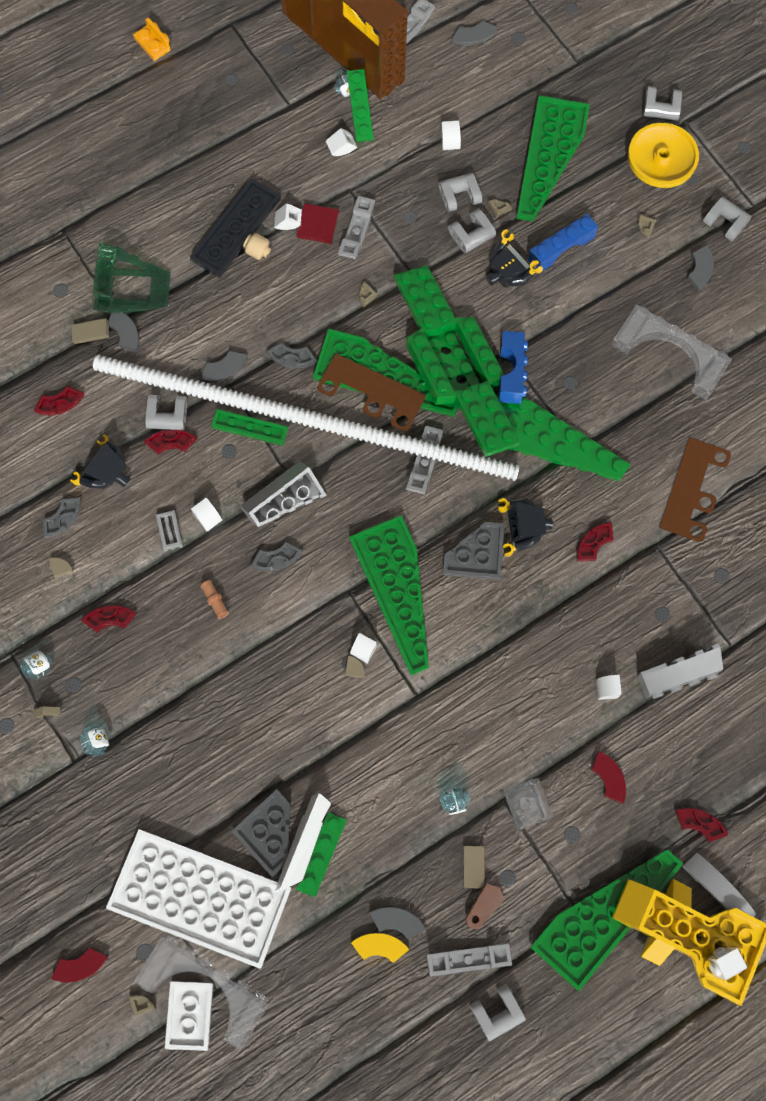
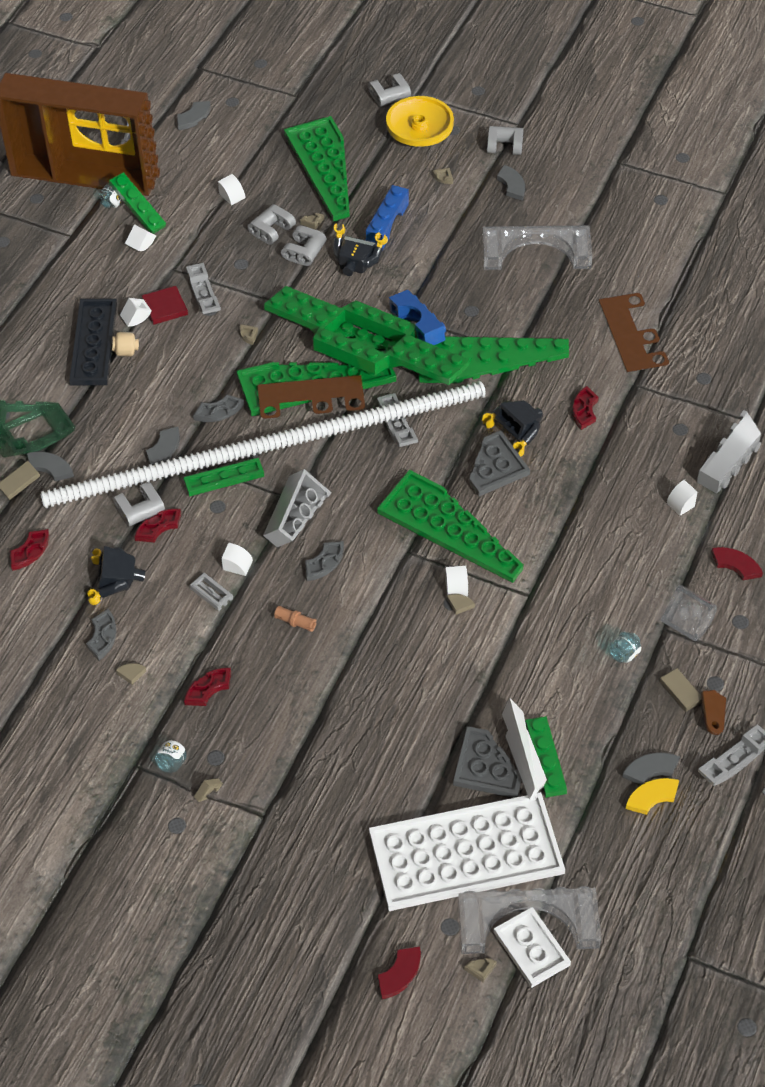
camera: 30 degrees left, 20 degrees down
clear light blue head [79,726,109,757] -> none

